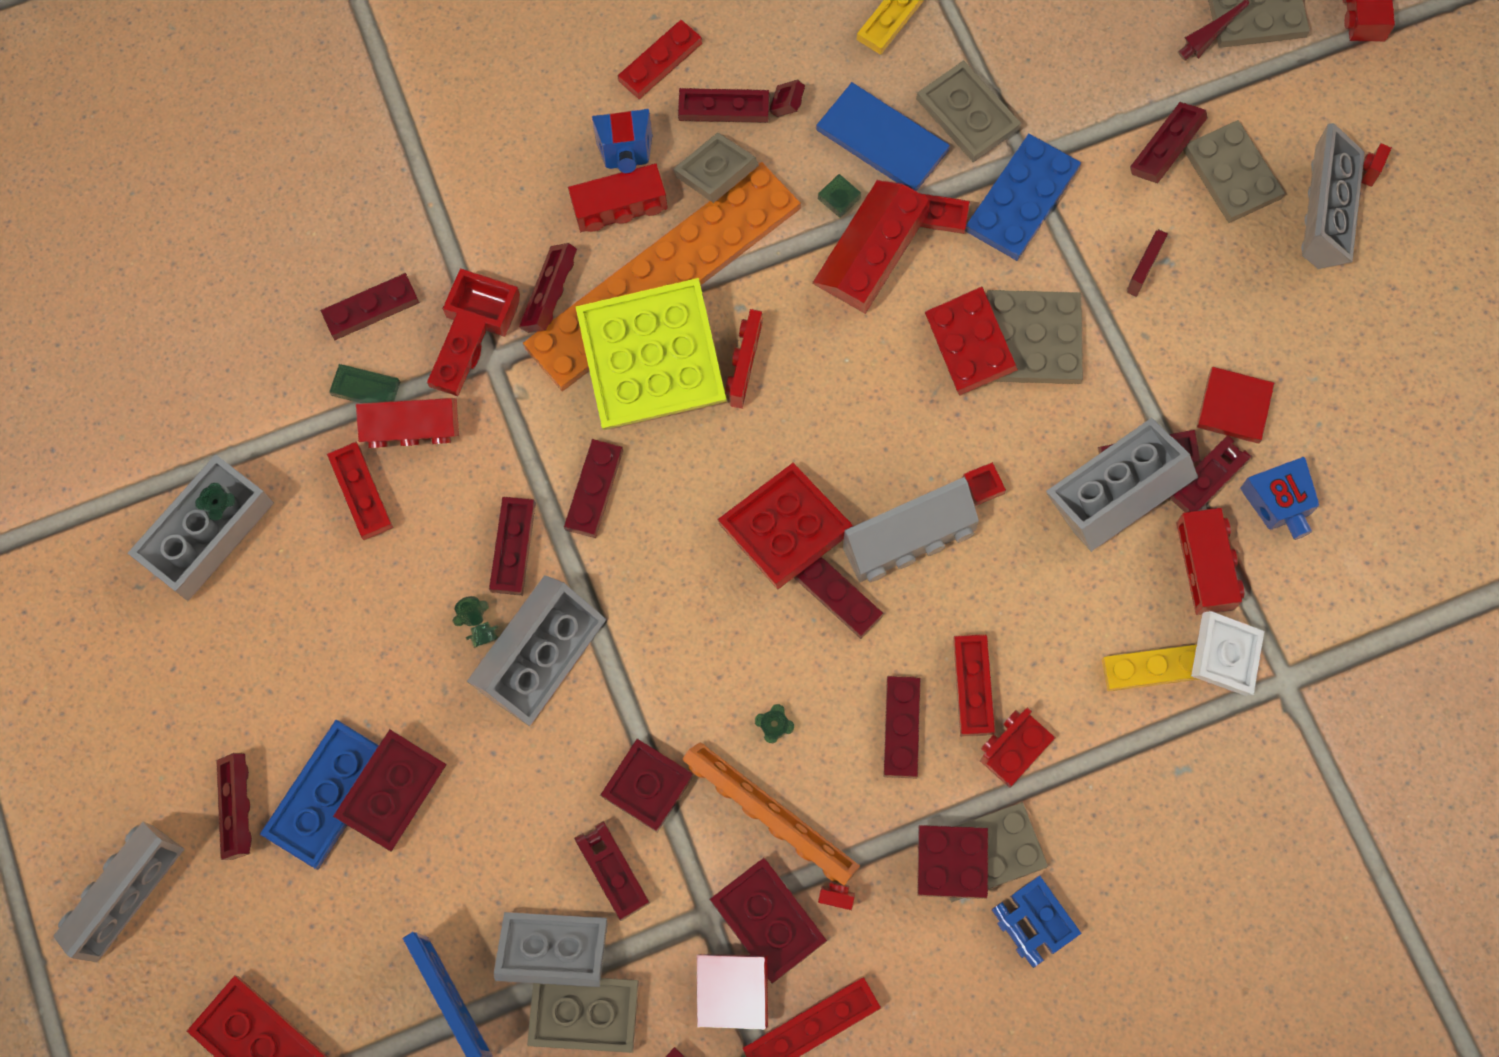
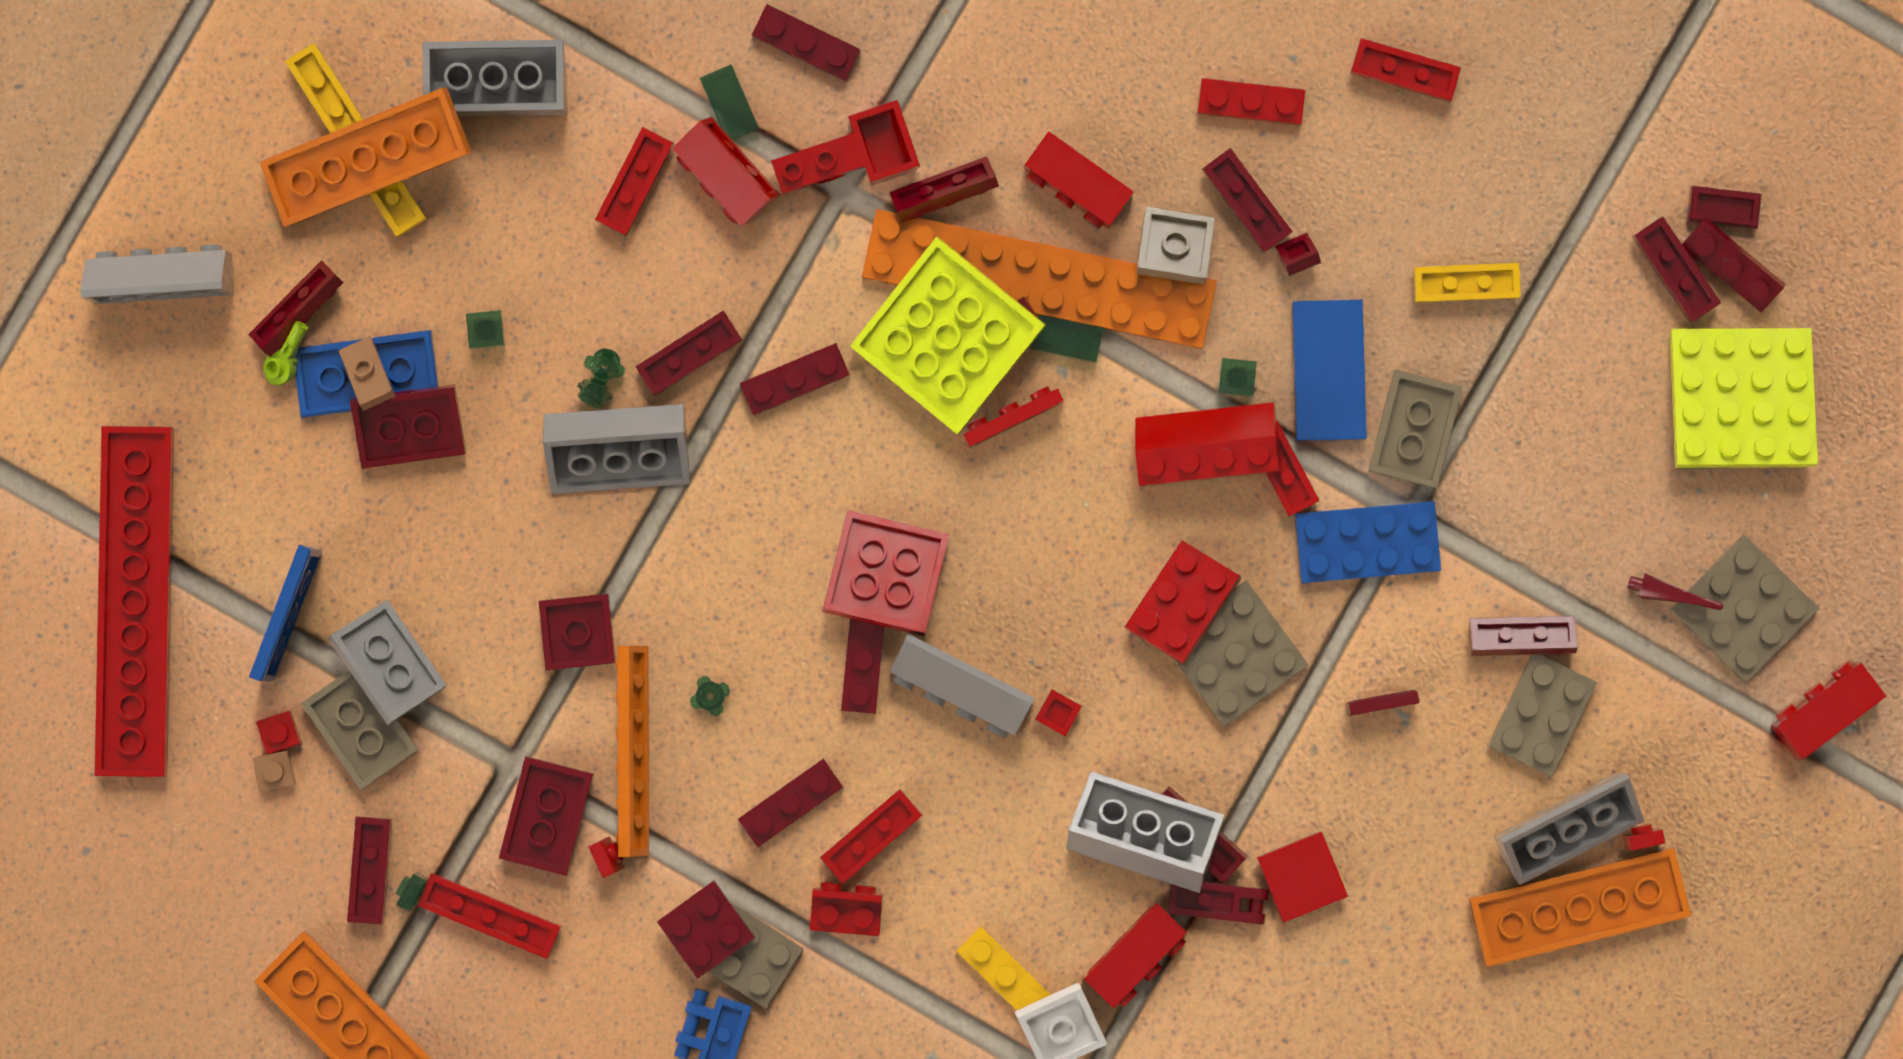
camera: 50 degrees right, 15 degrees up
clear green plate [195,483,235,521] -> none
dark red plate [574,821,651,921] -> none
blue torso [592,109,653,173] -> none
tile [697,954,768,1029] -> none
blue torso [1240,457,1319,540] -> none
none -> orange plate [260,87,472,227]
none -> lime plate [263,321,308,385]
none -> yellow plate [285,43,427,238]
none -> medium nougat plate [338,336,395,411]
none -> clear green plate [466,310,505,349]
none -> clear green plate [1028,314,1103,363]
none -> orange plate [1468,847,1691,967]

